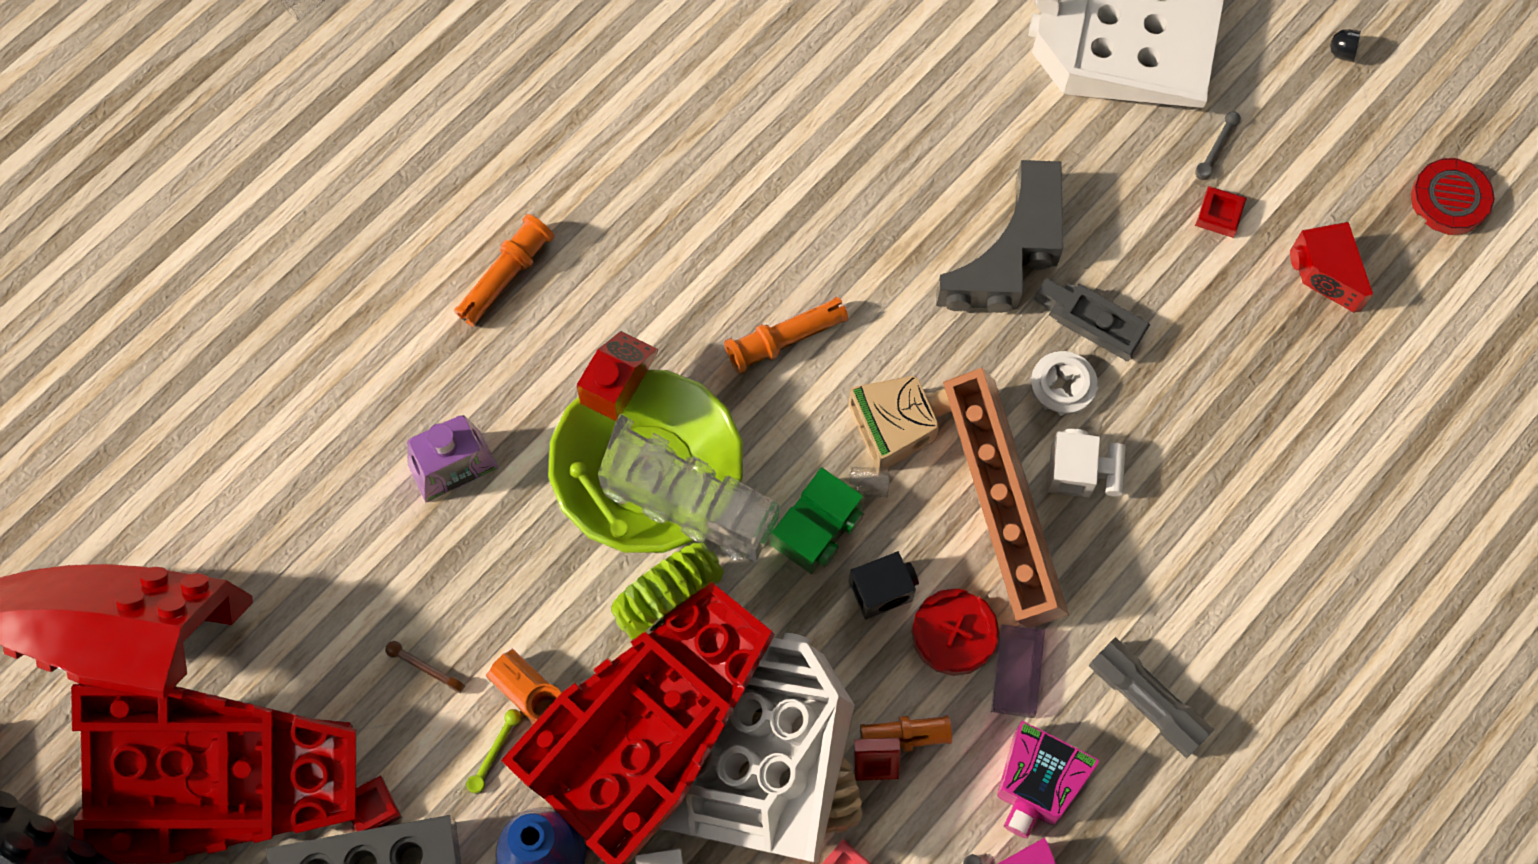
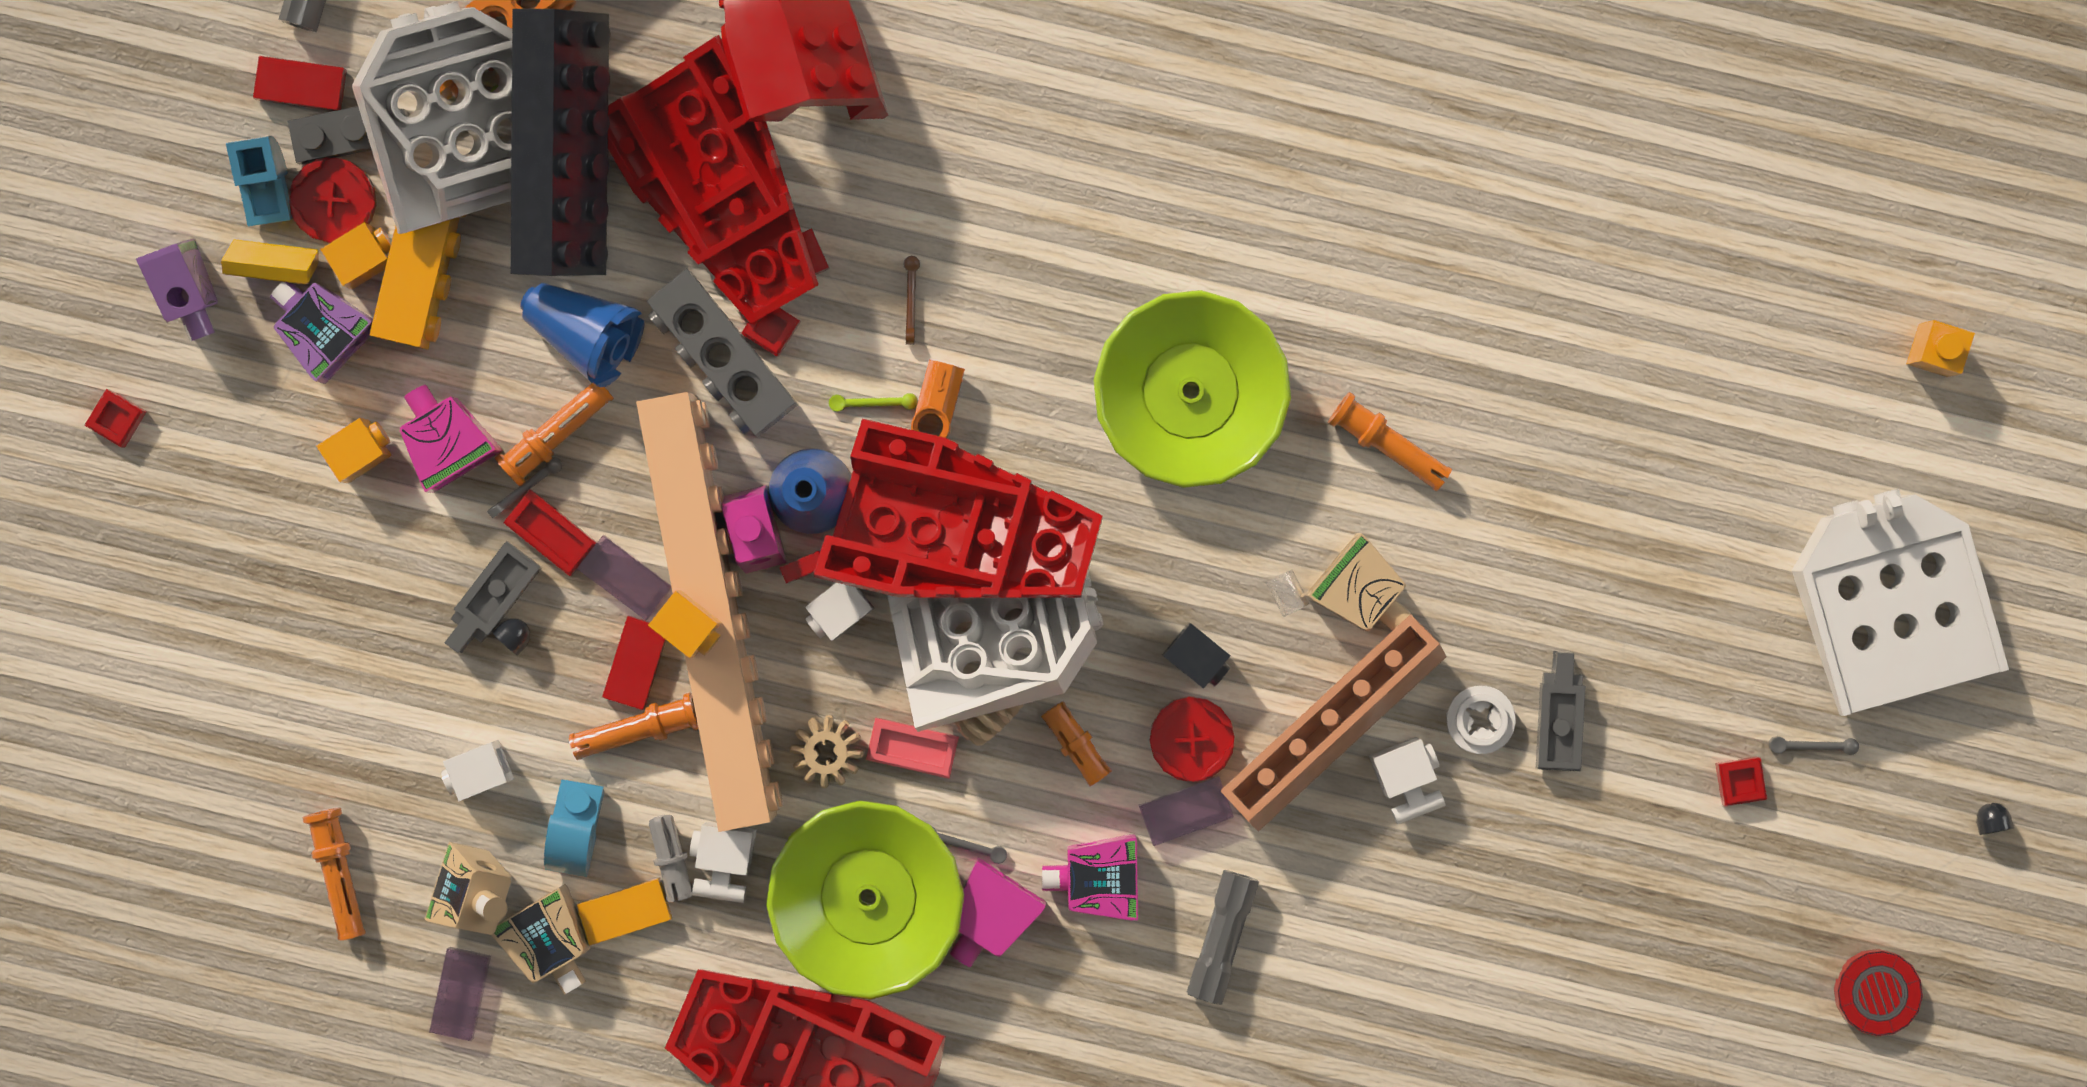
camera: 65 degrees right, 20 degrees up
medium lavender torso [407,415,498,503] -> none
orange pin [453,214,555,327] -> none
lime hinge [570,462,628,538] -> none
red slope [576,331,658,422] -> none
clear wedge [598,414,780,562] -> none
lime gear [611,543,724,639] -> none
green brick [770,467,864,574] -> none
red tile [853,738,900,781] -> none
dark grey arch [936,160,1063,313] -> none
red slope [1290,222,1373,313] -> none

